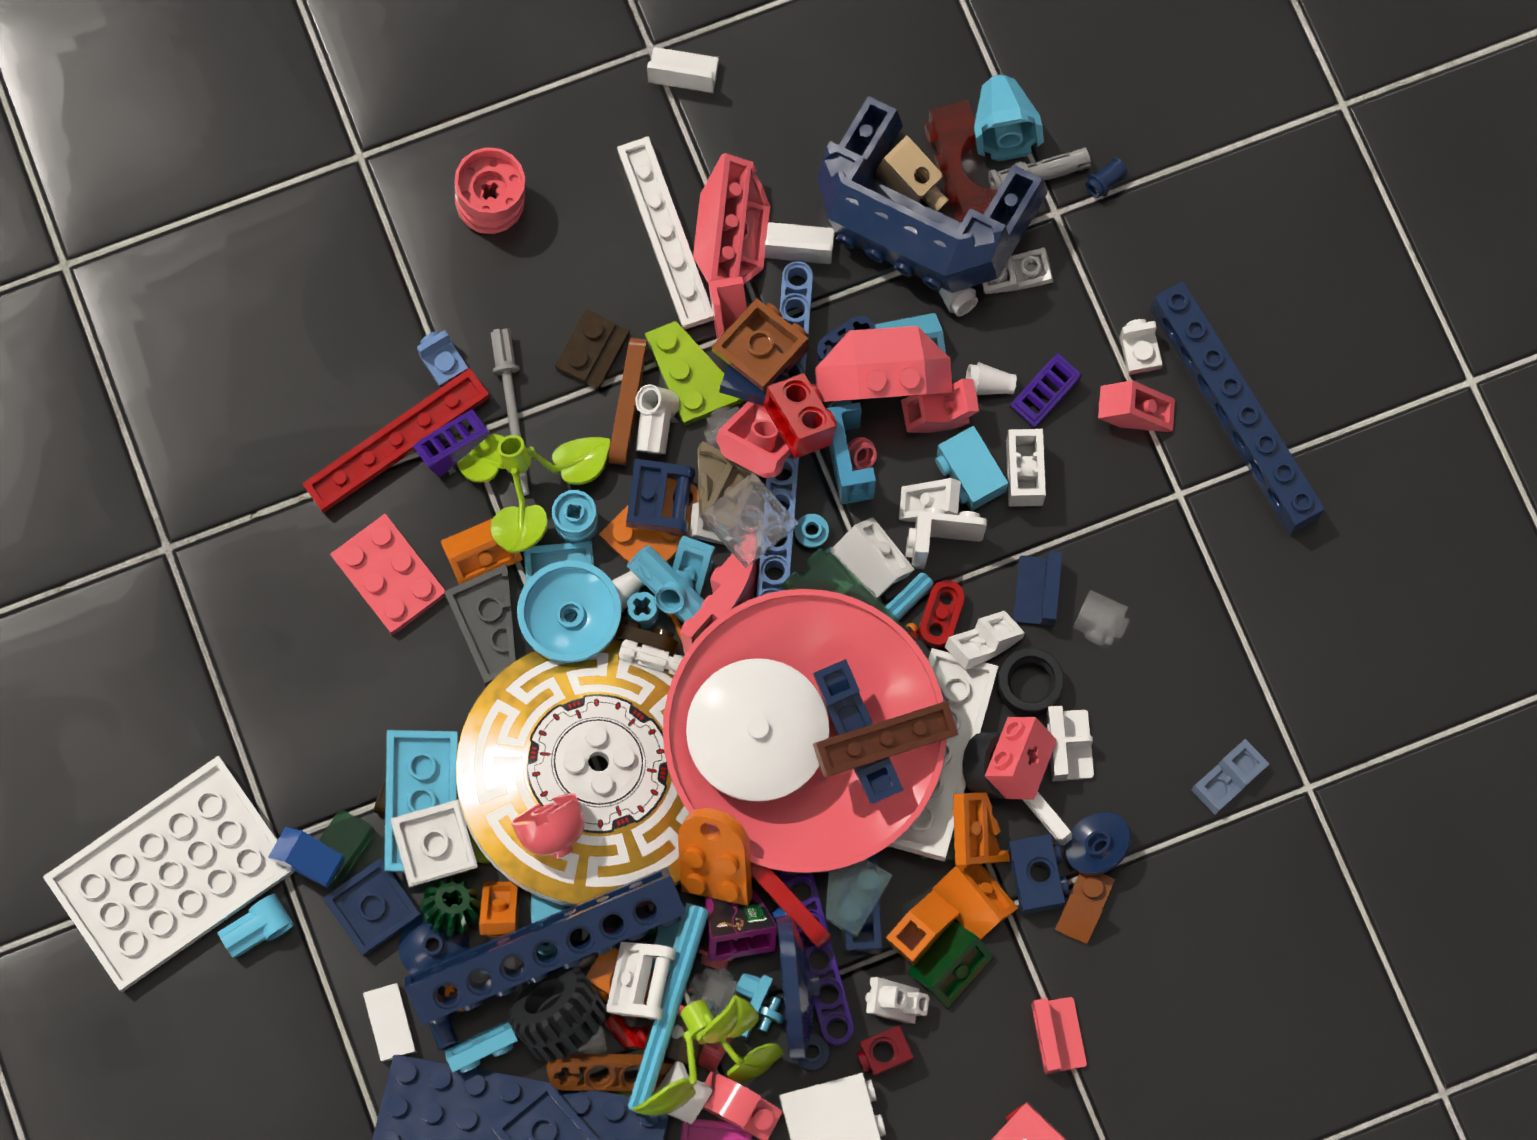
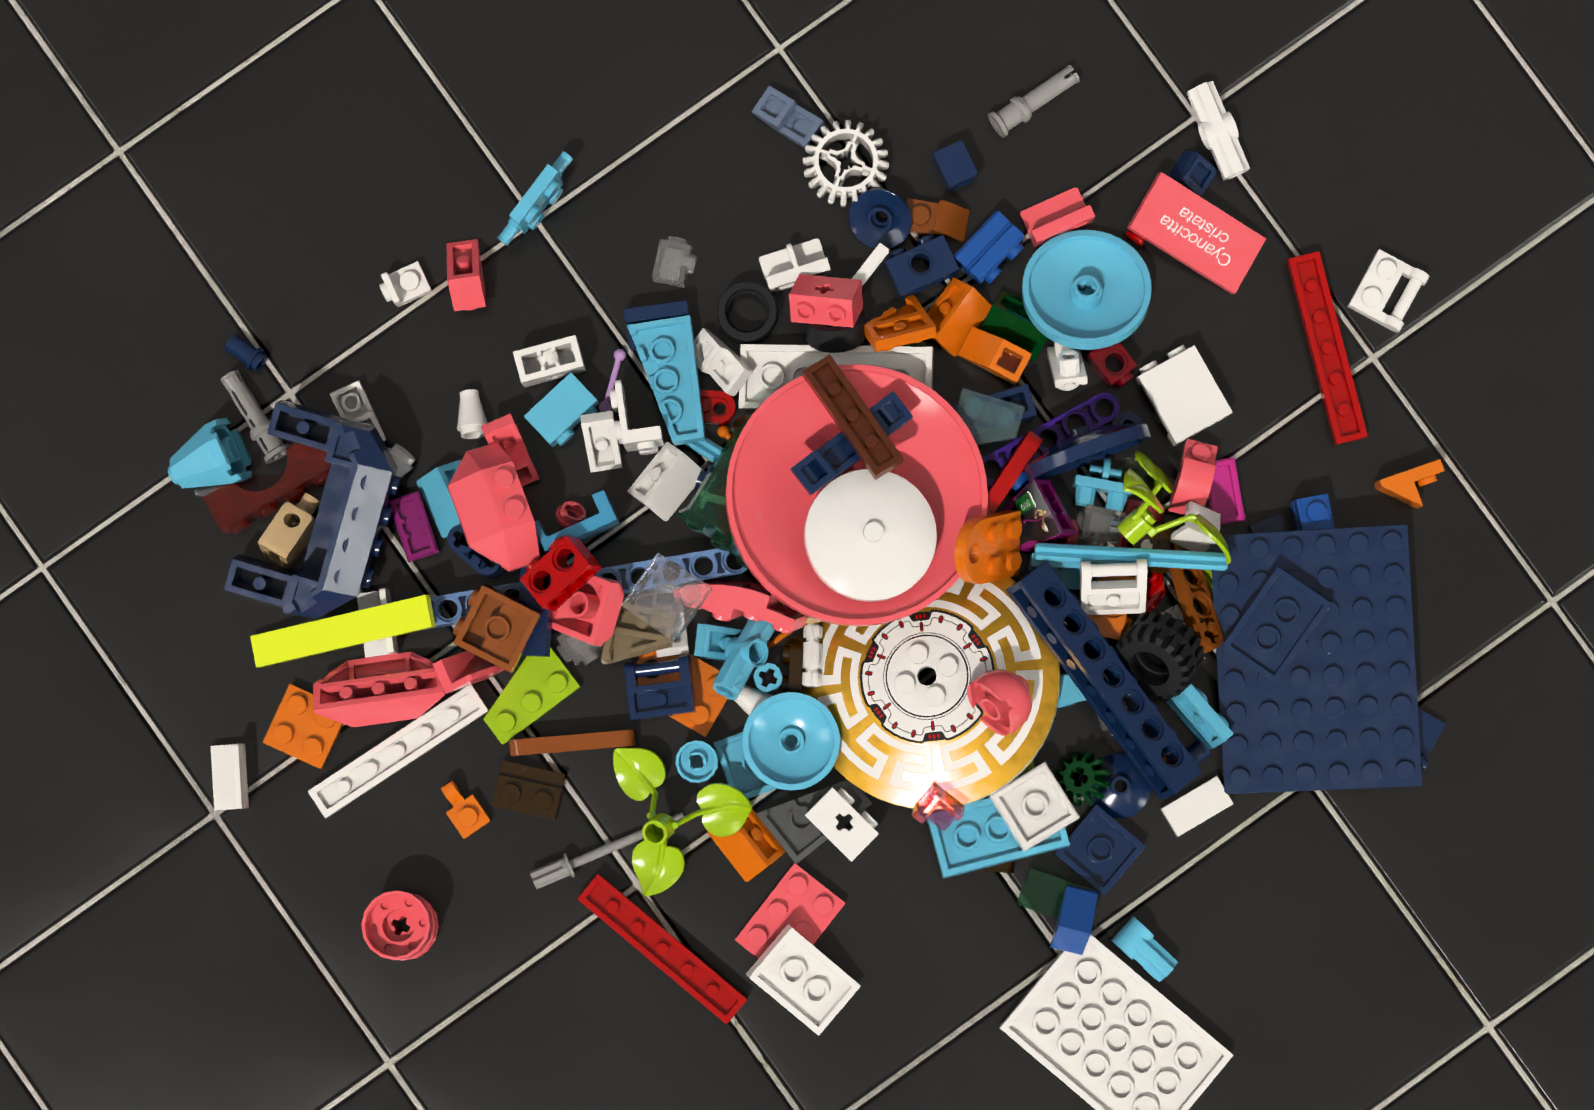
camera: 105 degrees left, 10 degrees up
dark purple slope [413,409,491,477] -> none
medium blue bracket [417,330,468,388] -> none
orange slope [479,881,519,937] -> none
white piece [635,384,679,455] -> none
medium azure plate [795,514,829,548] -> none
dark purple slope [1009,353,1082,429] -> none
dark blue brick [1150,281,1325,535] -> none
none -> neon yellow tile [250,595,436,668]
none -> orange plate [262,684,344,769]
none -> magenta plate [388,491,440,563]
none -> orange plate [440,780,491,839]
none -> medium azure plate [497,151,573,246]
none -> lavender hinge [599,349,626,412]
none -> medium azure wing [627,315,706,446]
none -> white plate [746,924,861,1036]
none -> white gear [803,120,889,207]
none -> white brick [805,787,879,862]
none -> clear pink panel [912,782,965,831]
none -> dark blue panel [932,140,978,193]
none -> blue brick [953,211,1025,286]
none -> light grey pin [988,65,1080,138]
none -> medium azure dish [1022,230,1152,350]

